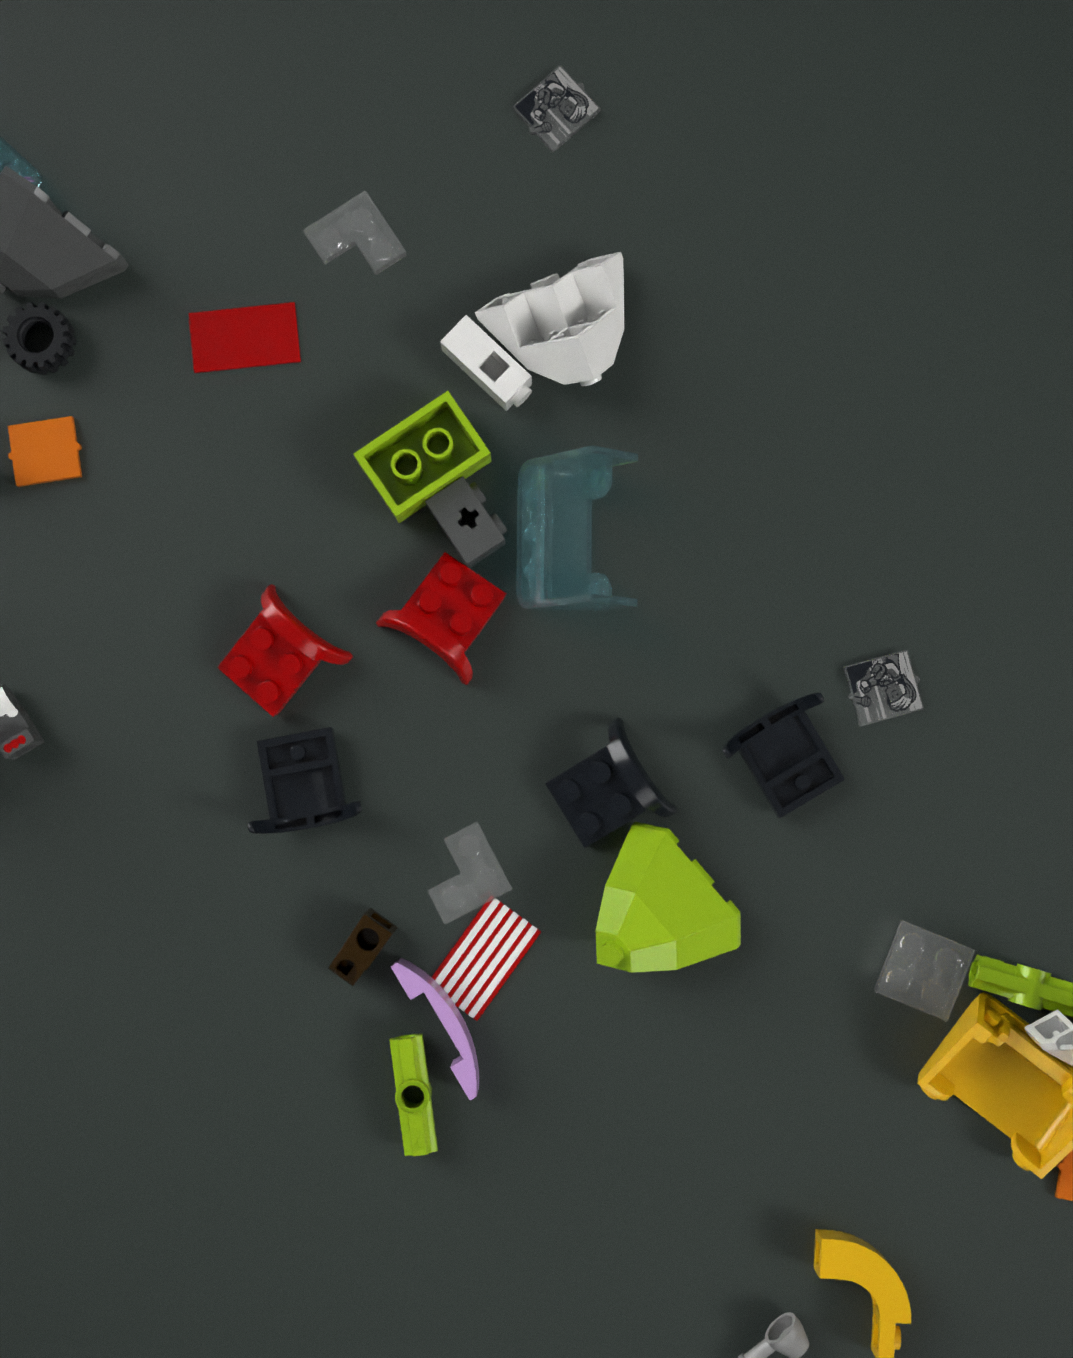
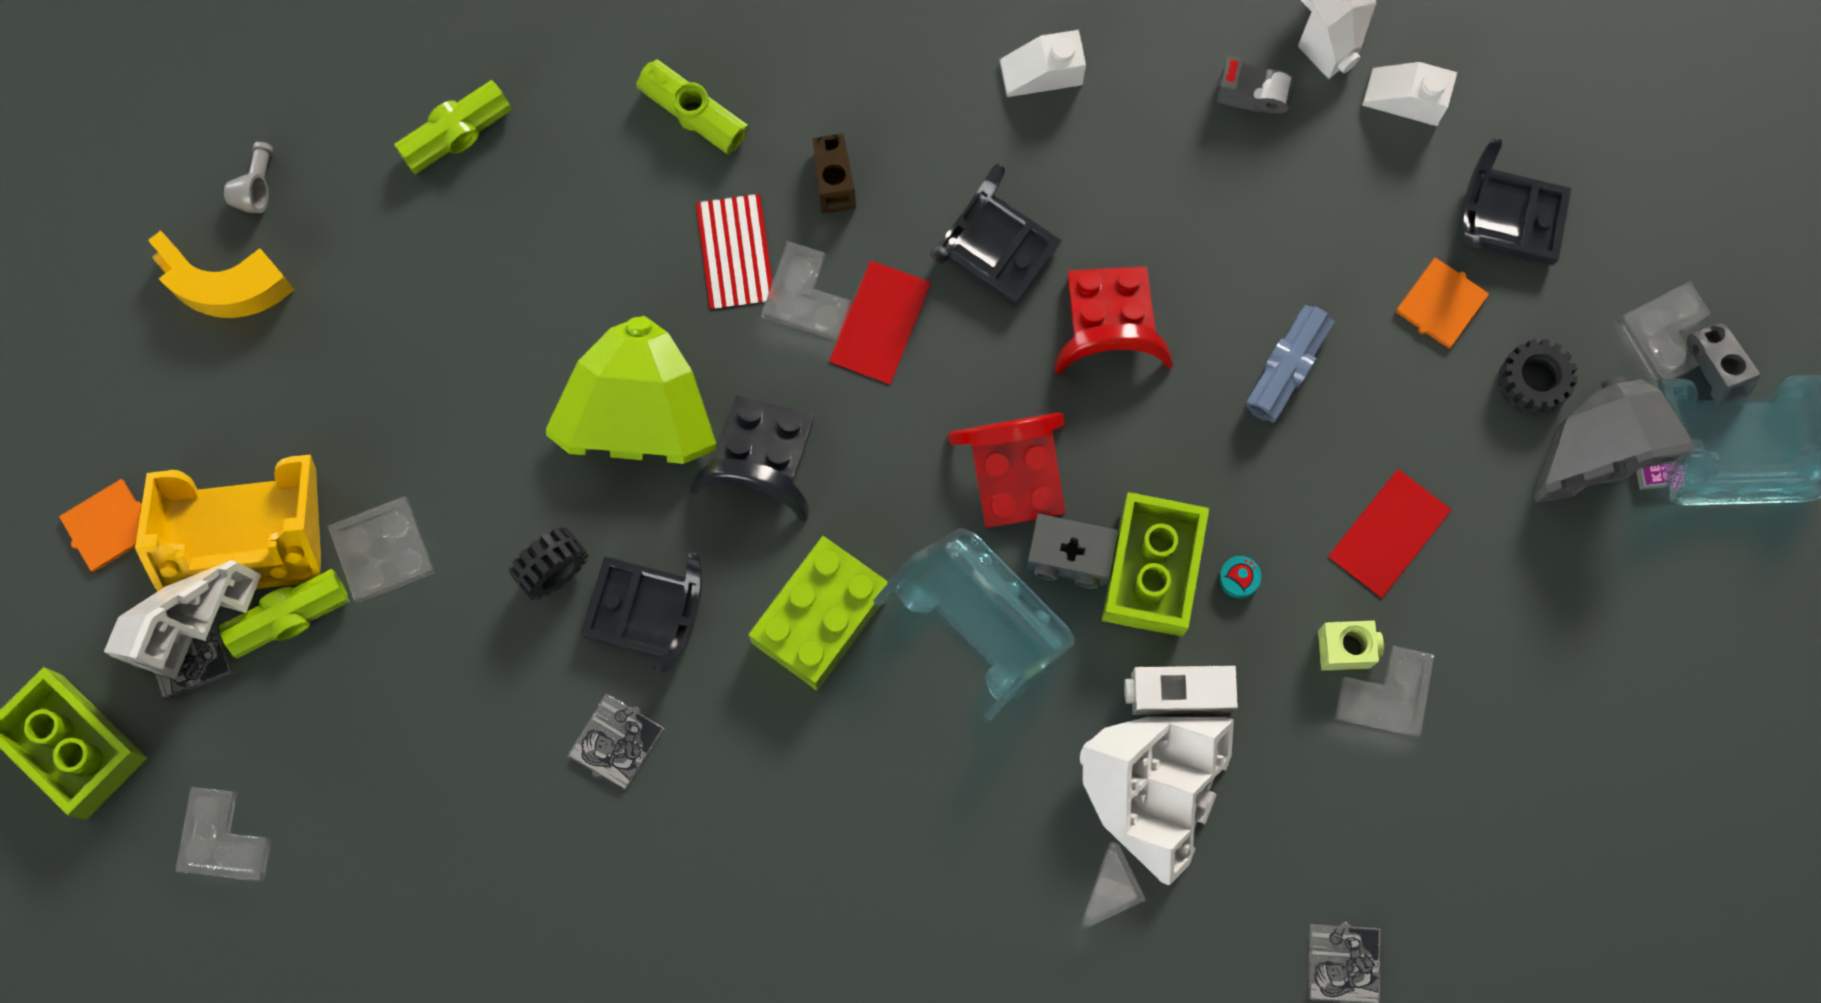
camera: 135 degrees right, 10 degrees down
lavender slope [391,958,479,1100] -> none
none -> lime piece [394,80,512,174]
none -> black tyre [509,527,588,600]
none -> lime brick [748,536,890,691]
none -> red sticker [829,260,931,384]
none -> white slope [1000,30,1086,97]
none -> clear slope [1080,842,1146,928]
none -> teal tile [1219,556,1261,599]
none -> sand blue piece [1245,305,1335,423]
none -> yellowish green brick [1318,620,1384,671]

